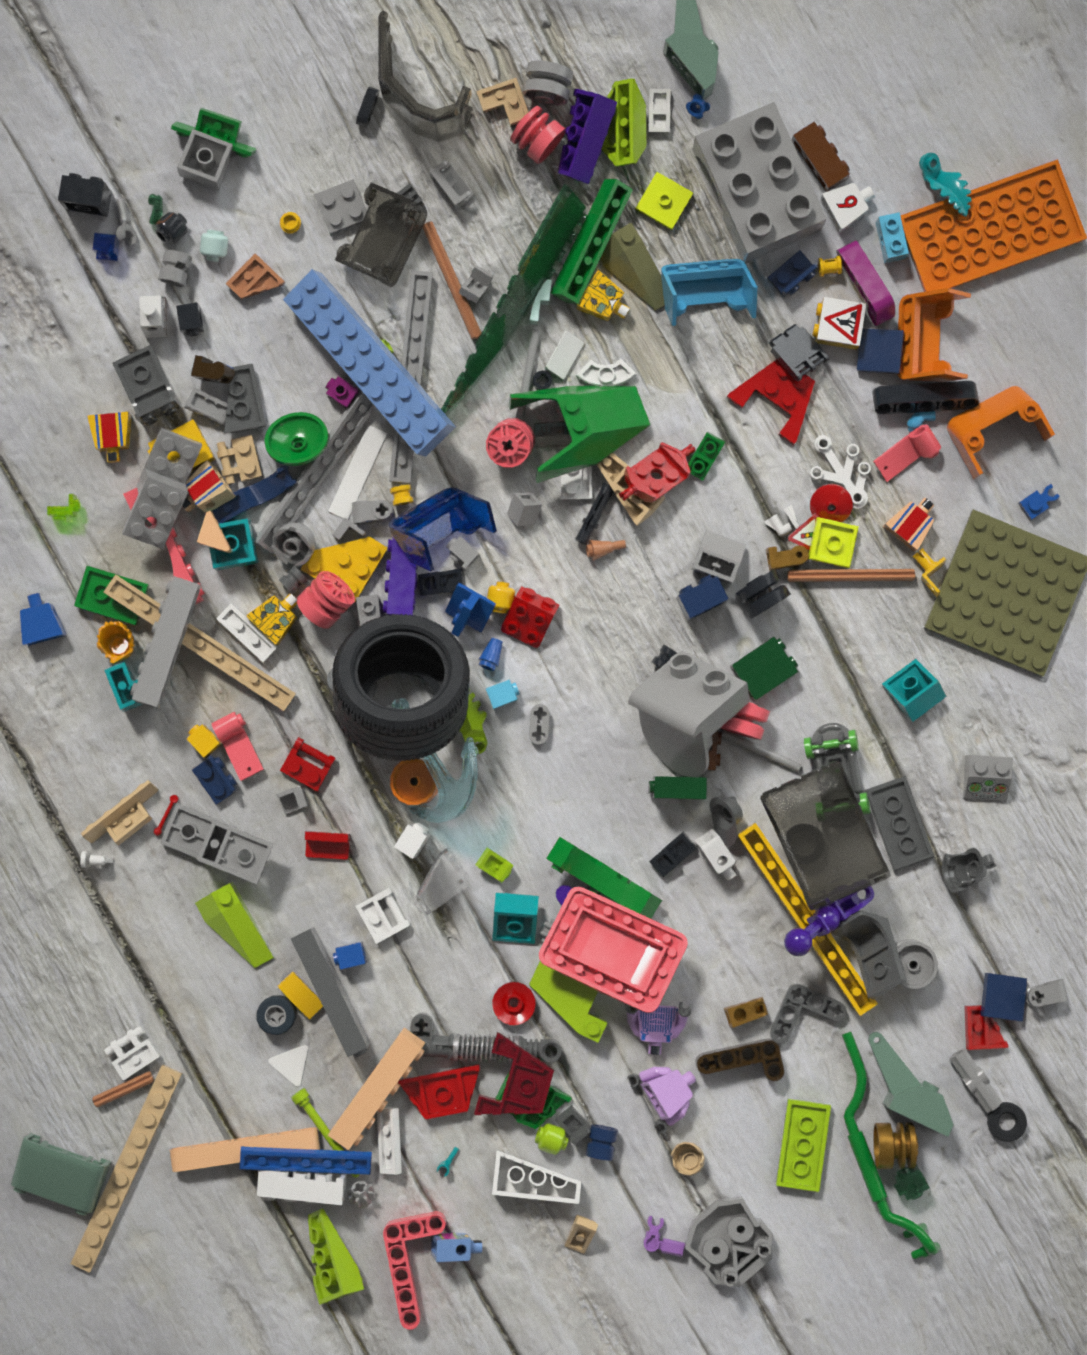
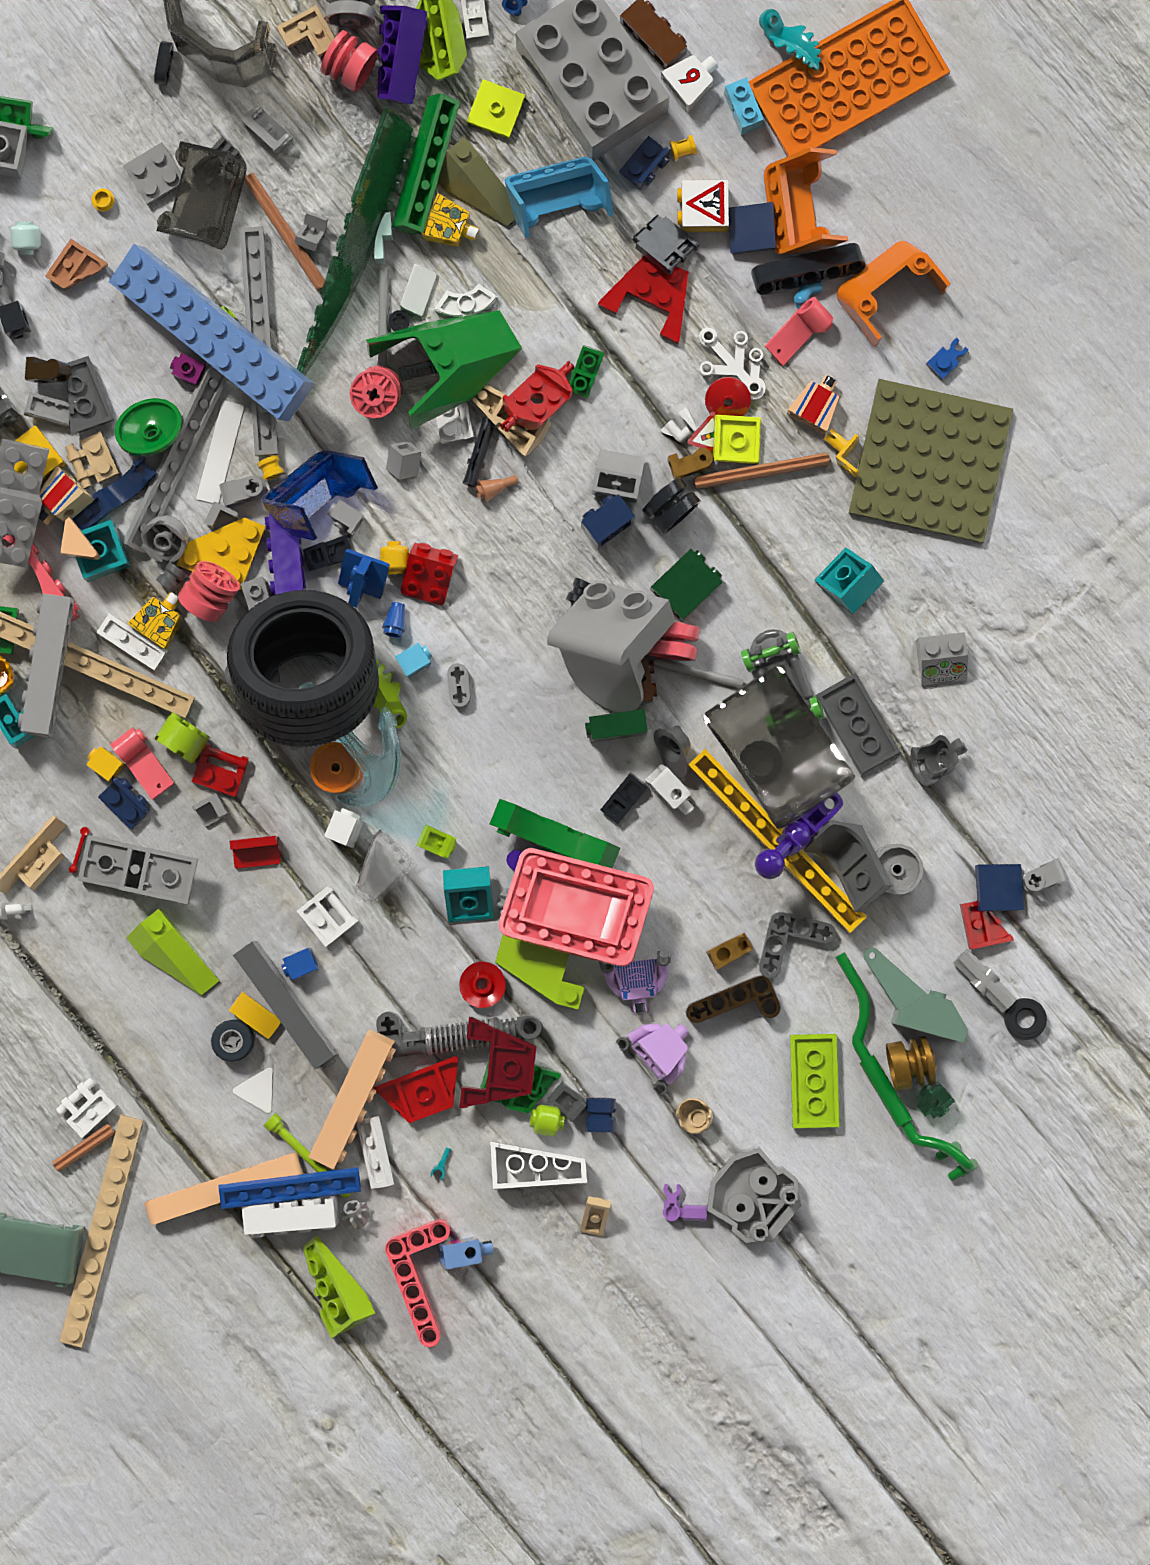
camera: 10 degrees left, 0 degrees up
magenta beam [836,240,895,326] -> none
none -> lime brick [154,712,210,764]

